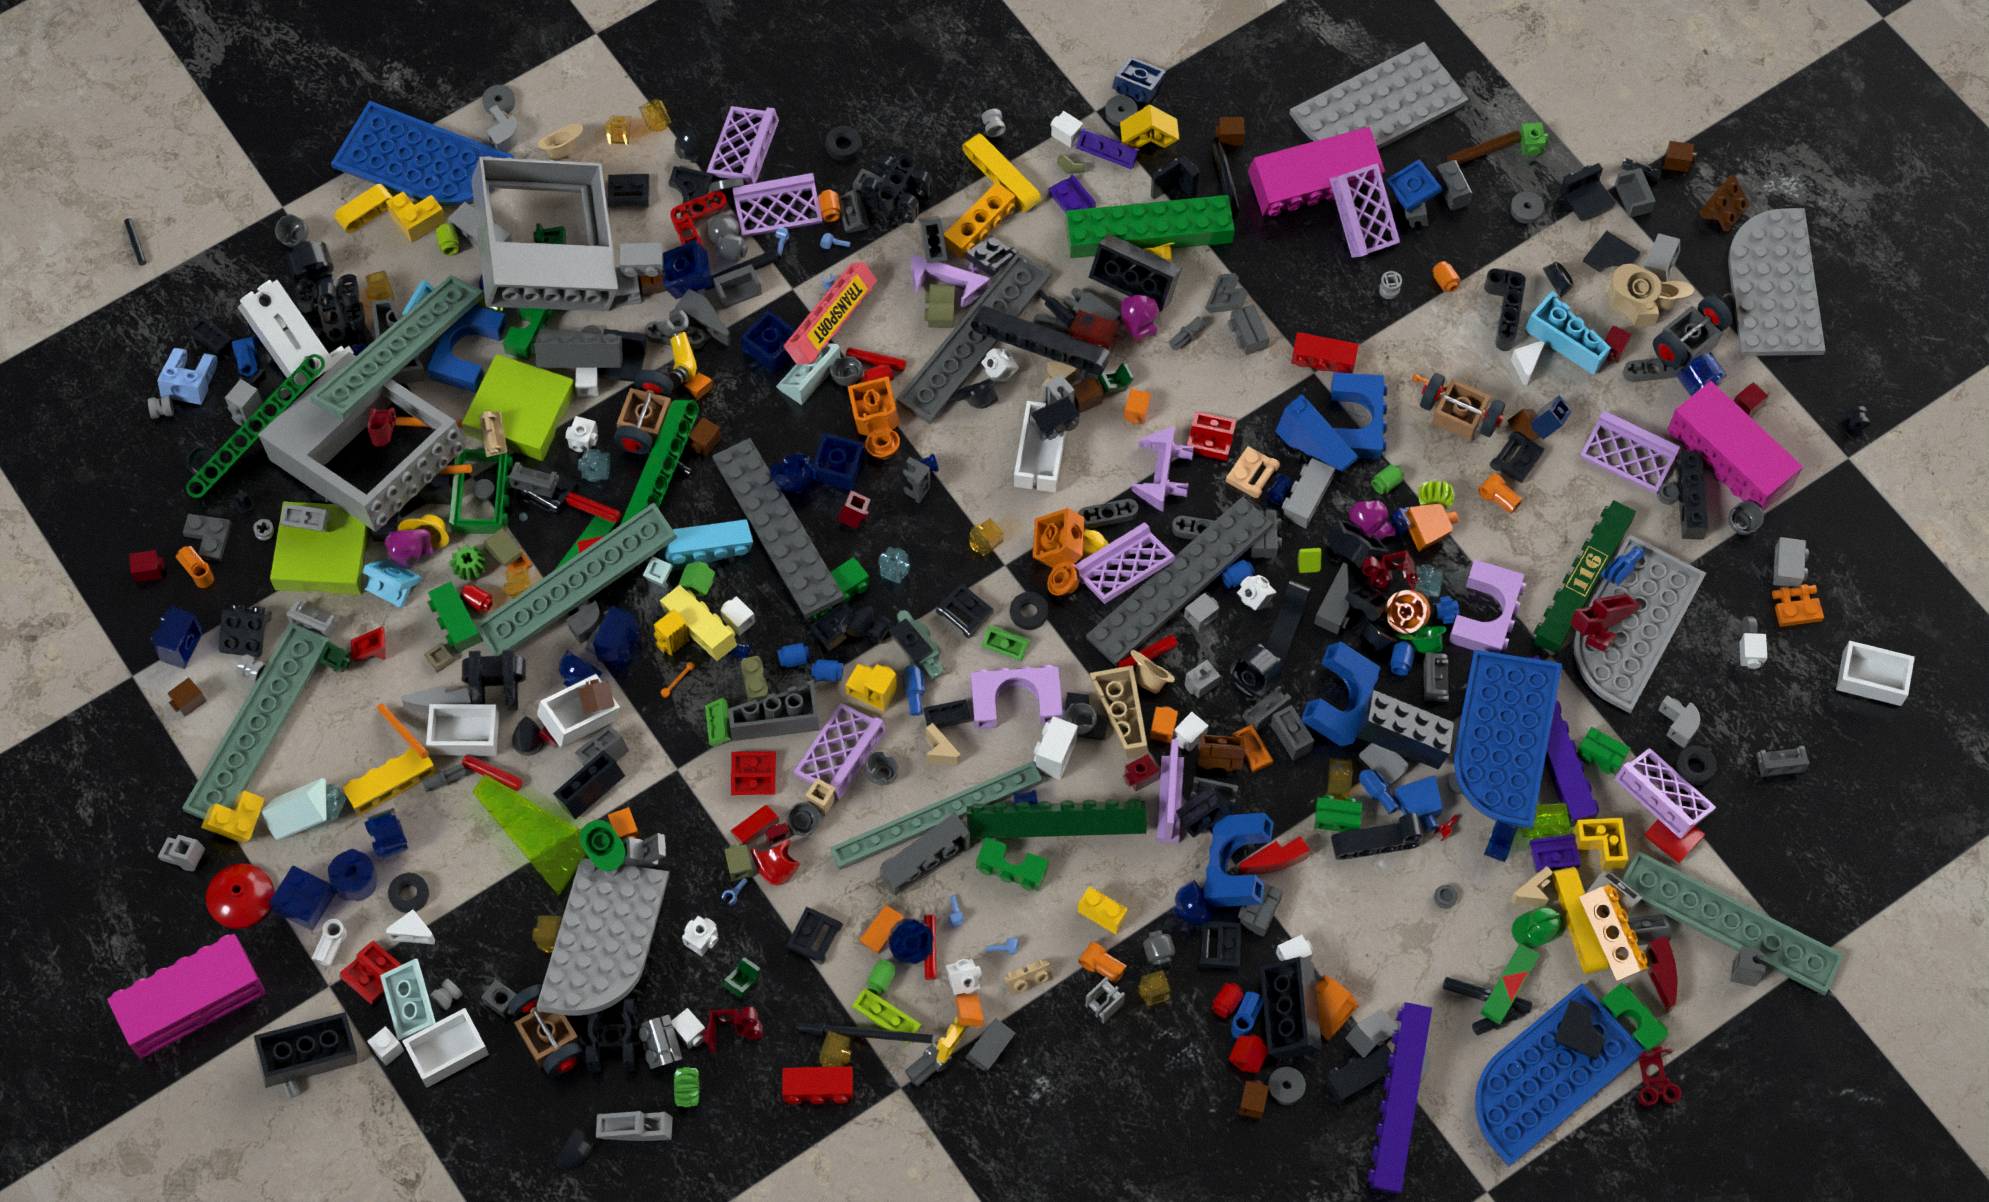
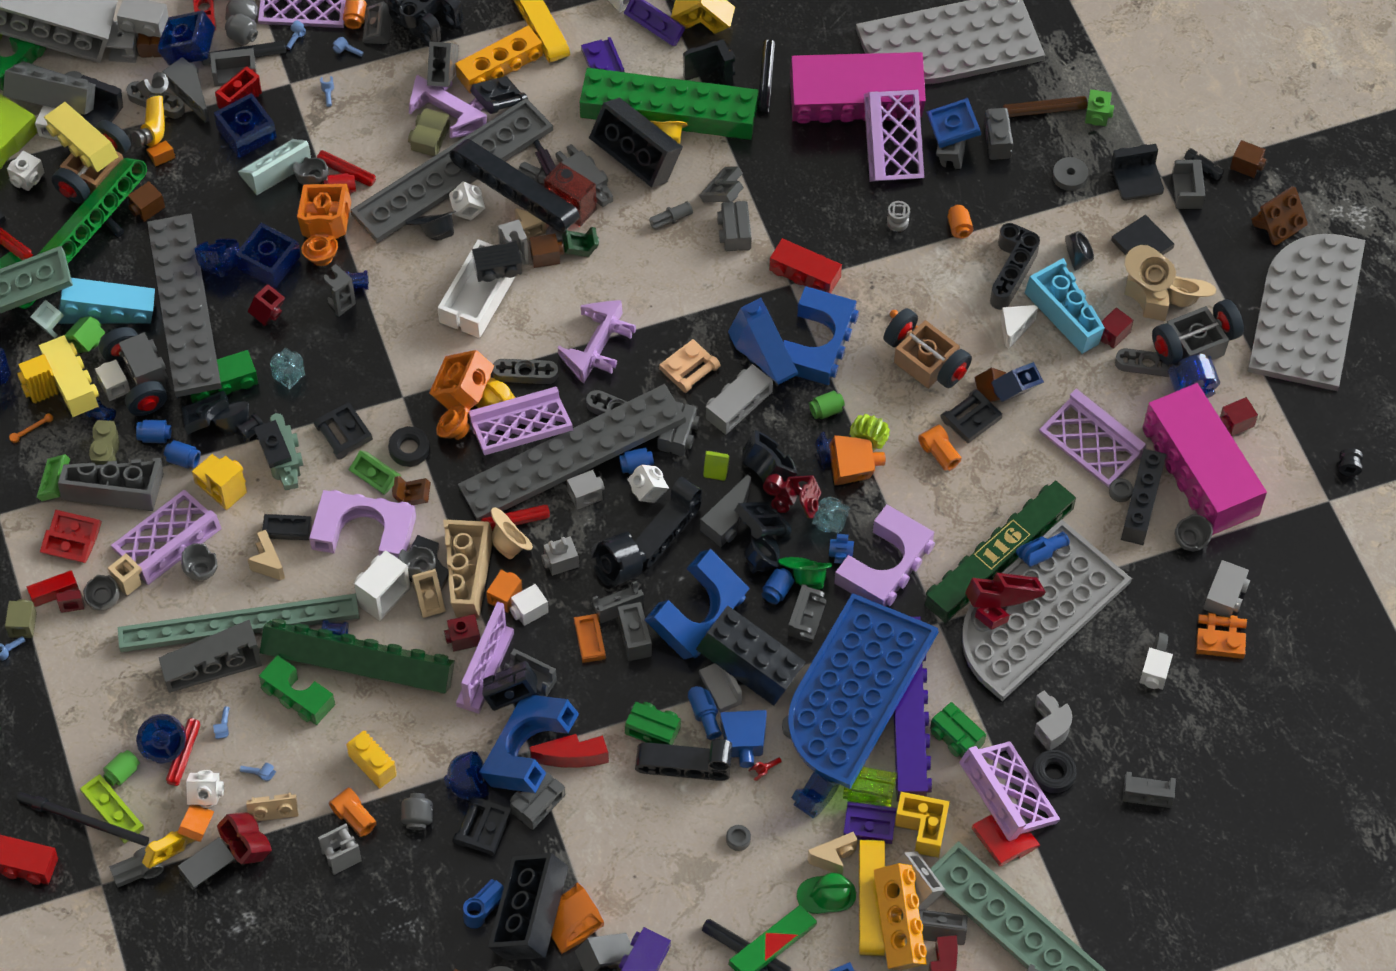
camera: 15 degrees right, 5 degrees down
clear light blue brick [578,449,610,482] -> none
red piece [750,840,801,886] -> none
coral brick [784,262,877,365] -> none
black plate [786,906,843,965] -> none
clear yellow brick [819,1031,852,1067] -> none
orange tile [860,905,904,954] -> none
blue arm [902,665,925,716] -> none
clear yellow brick [969,518,1004,556] -> none
olive arm [1057,154,1085,174] -> none
magenta piece [1121,295,1159,339] -> none
orange brick [1124,388,1151,425] -> none
clear yellow brick [1138,970,1170,1006] -> none
red slope [1187,411,1237,461] -> none
reddish brown brick [1197,734,1245,771] -> none
red brick [1212,983,1244,1018] -> none
reddish brown brick [1215,117,1245,145] -> none
red brick [1229,1034,1268,1073] -> none
clear blue bush [1266,474,1293,503] -> none
white brick [1276,935,1314,961] -> none
clear yellow slope [1327,758,1353,800] -> none
magenta piece [1349,501,1395,541] -> none
orange cylinder [1385,590,1430,633] -> none
light grey hinge [1644,233,1680,282] -> none
white piece [1836,641,1915,706] -> none
none -> light yellow brick [44,102,118,172]
none -> brick [98,327,169,416]
none -> red brick [215,66,262,117]
none -> dark red brick [217,812,272,864]
none -> reddish brown bracket [392,476,431,505]
none -> tan slope [412,569,446,618]

